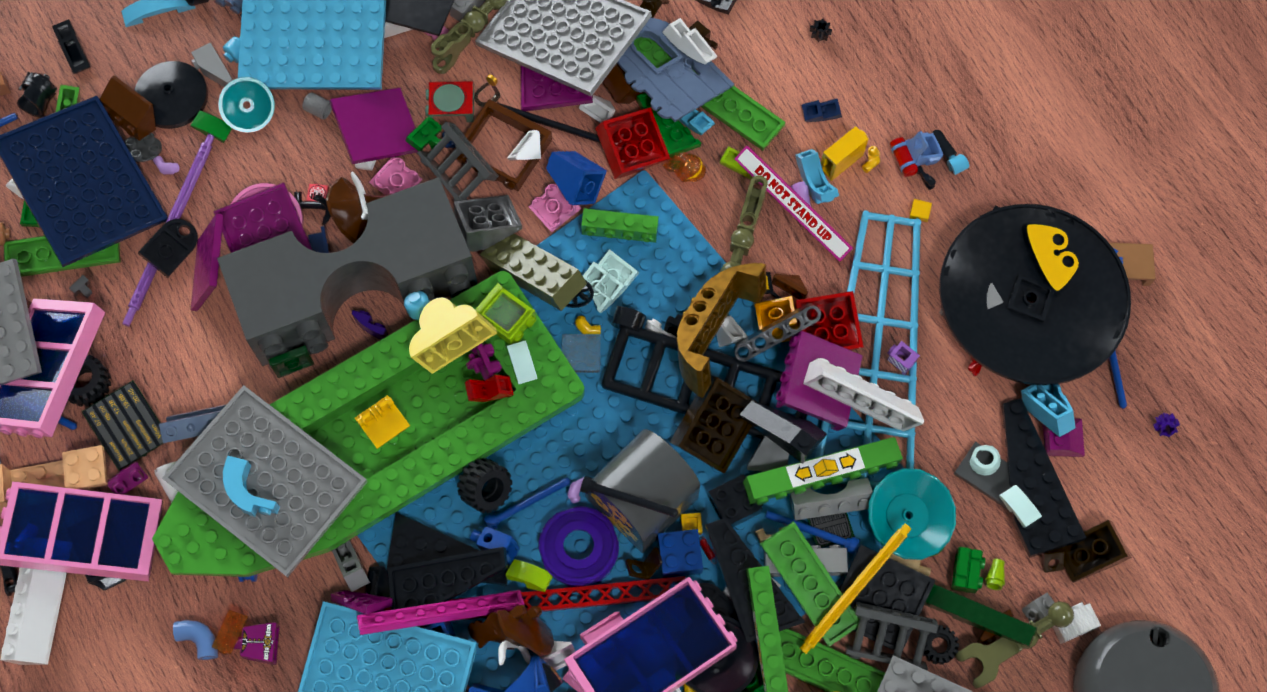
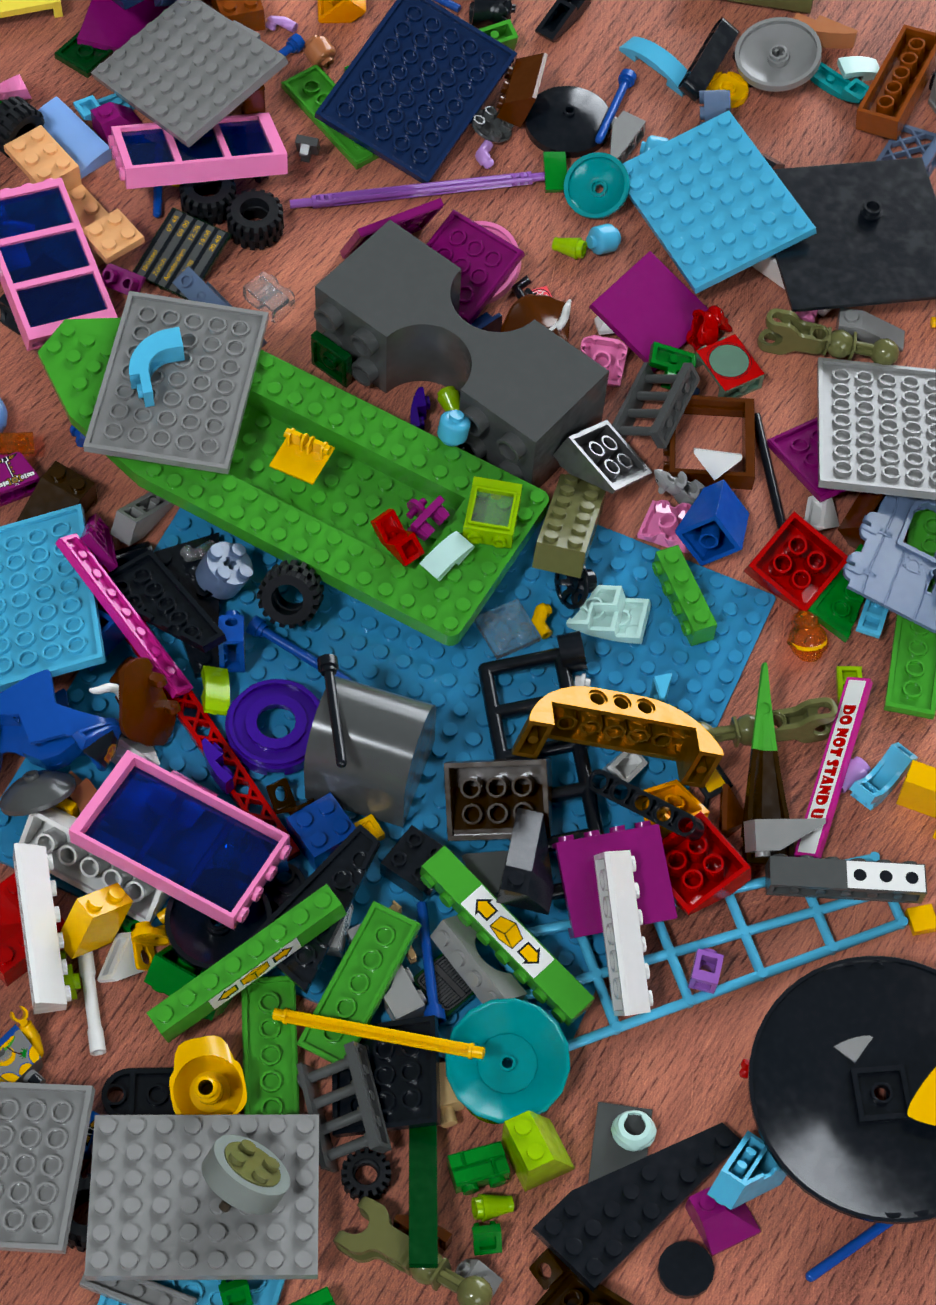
camera: 60 degrees right, 10 degrees down
black tile [138,219,198,278] -> none
light grey piece [302,92,332,120] -> none
light yellow brick [409,298,497,374] -> none
clear smoke piece [474,75,500,107] -> none
light aqua slope [999,485,1042,528] -> none
none -> dark brown slope [16,461,98,522]
none -> clear arm [180,540,216,562]
none -> sand blue brick [195,542,253,600]
none -> dark purple slope [202,738,234,795]
none -> black tyre [226,189,284,250]
none -> clear brick [243,271,295,323]
none -> lime cone [437,386,460,412]
none -> green tile [472,1221,502,1256]
none -> lime slope [501,1110,575,1192]
none -> lime cone [552,237,587,260]
none -> medium azure head [586,224,621,255]
none -> blue piece [595,69,637,144]
none -> medium azure slope [649,673,672,703]
none -> light grey animal [654,469,705,505]
none -> black tile [657,1241,714,1299]
none -> red animal [686,305,732,353]
none -> dark brown plate [741,662,794,865]
none -> light grey slope [744,818,826,857]
none -> dark grey brick [765,854,927,904]

